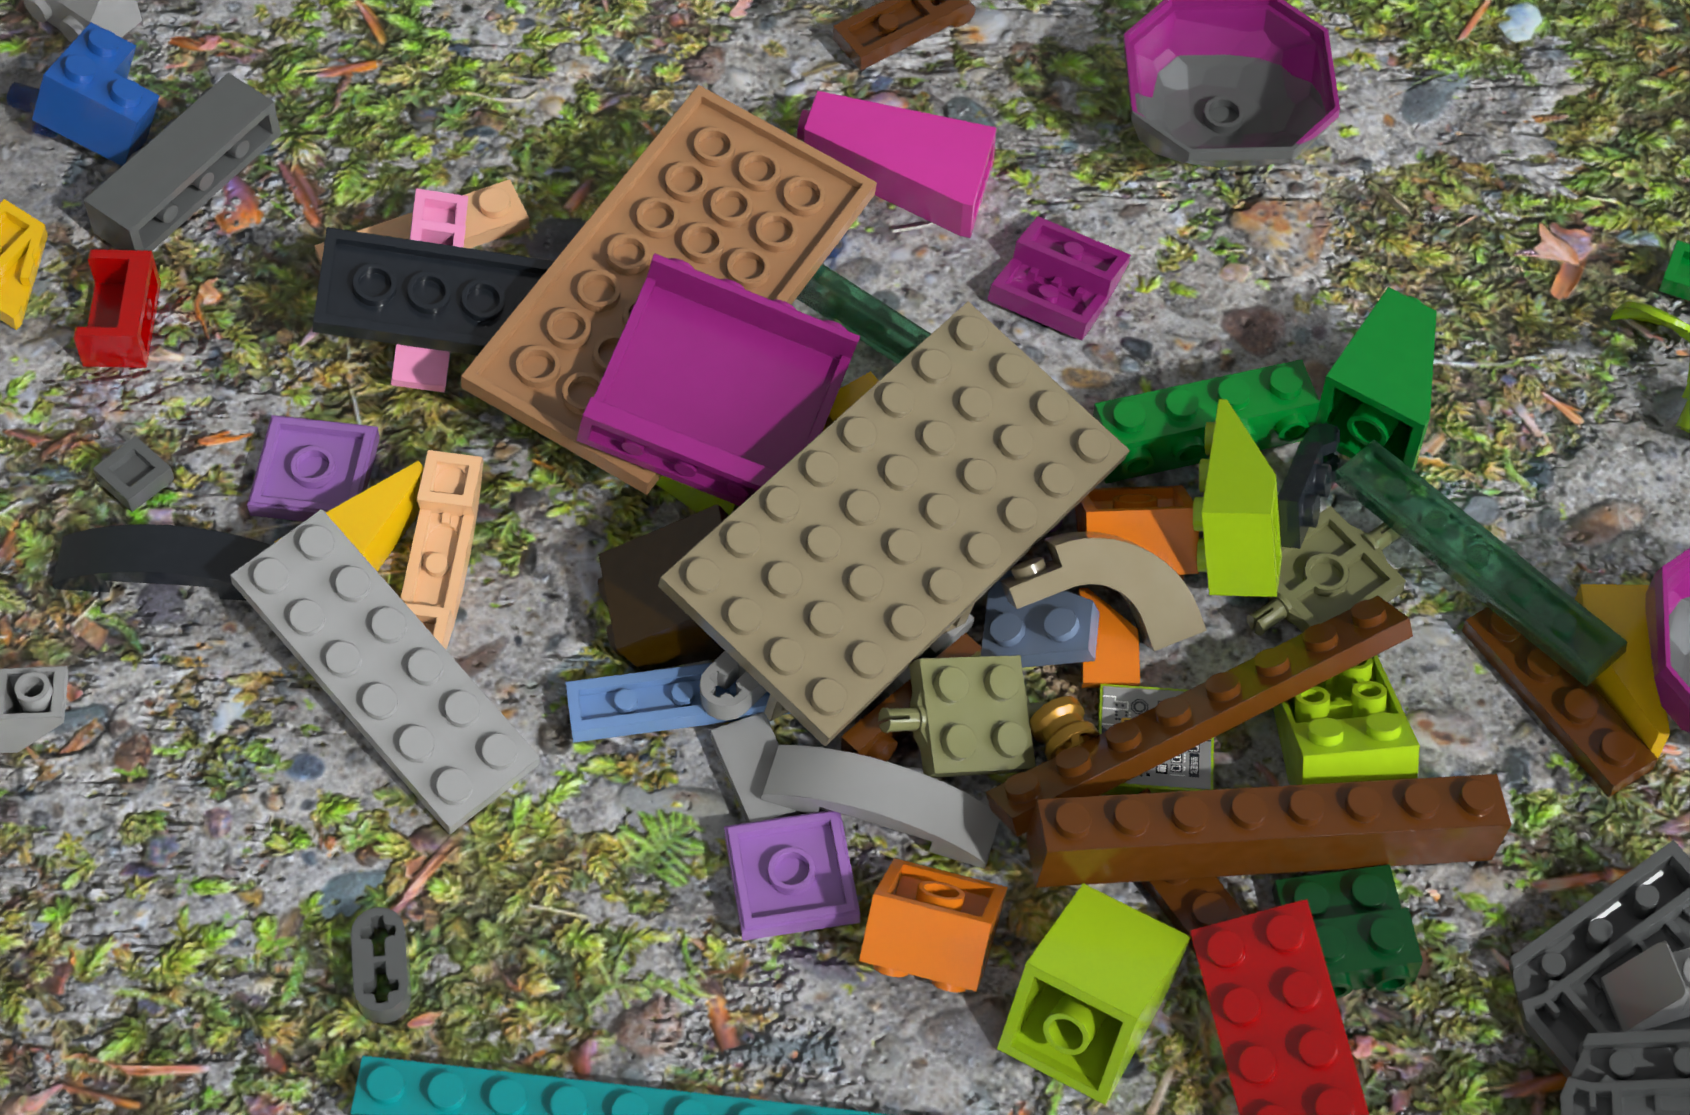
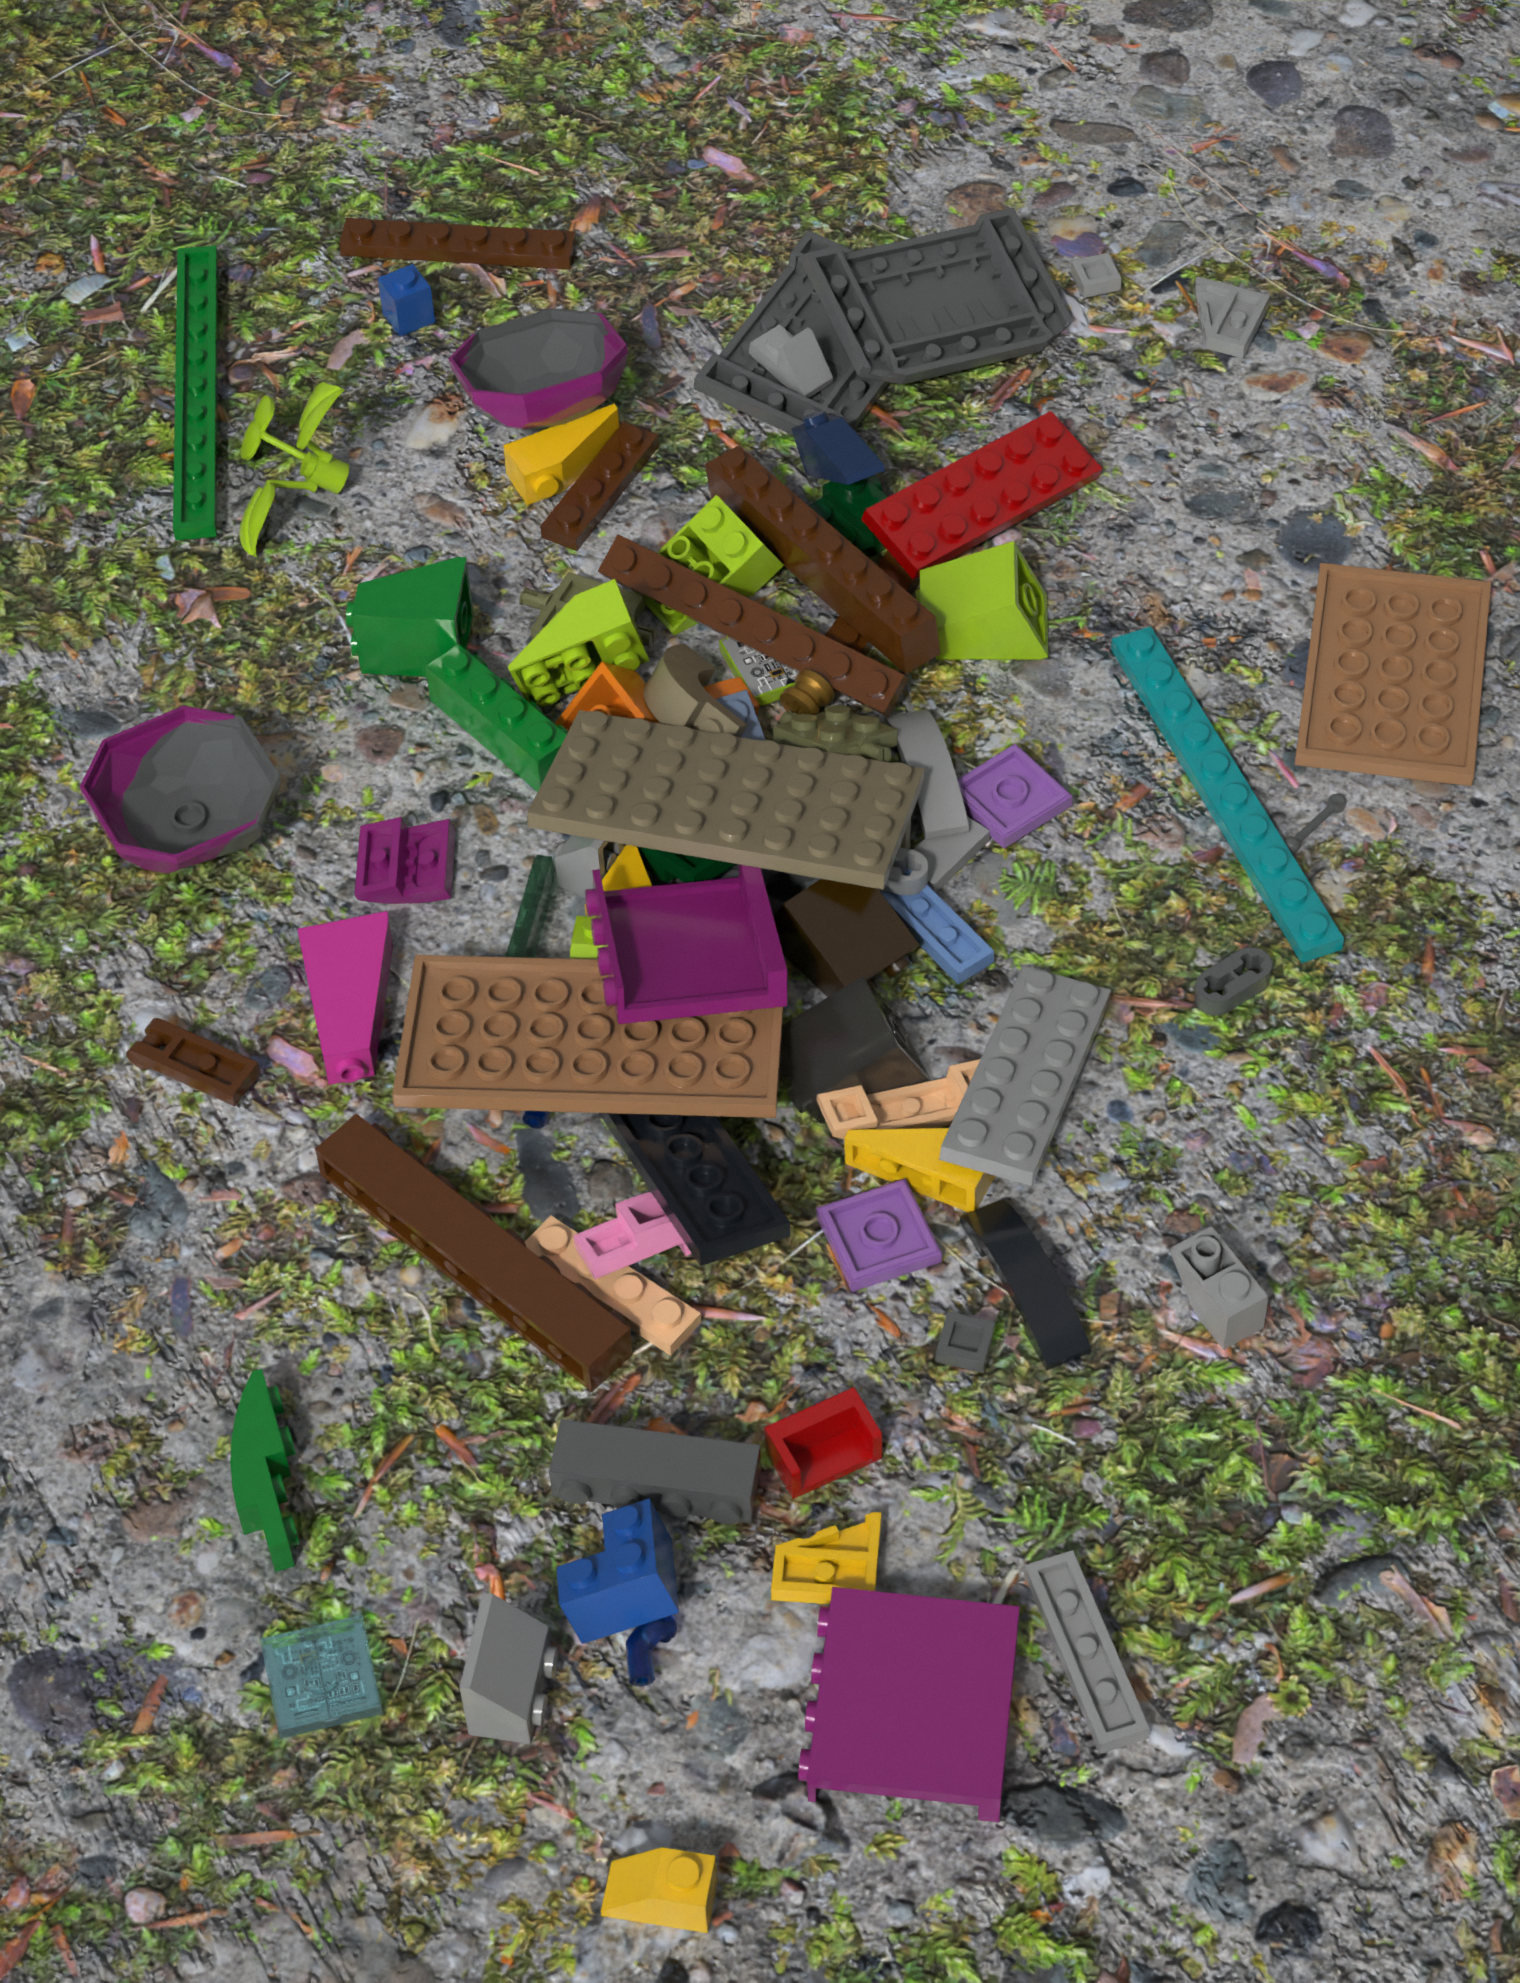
camera: 115 degrees left, 5 degrees down
orange slope [859,858,1008,992] -> none
black hinge [1278,423,1341,549] -> none
clear green tile [1335,440,1628,687] -> none
none -> reddish brown brick [315,1113,633,1392]
none -> clear smoke slope [779,976,931,1124]
none -> dark blue slope [791,410,885,485]

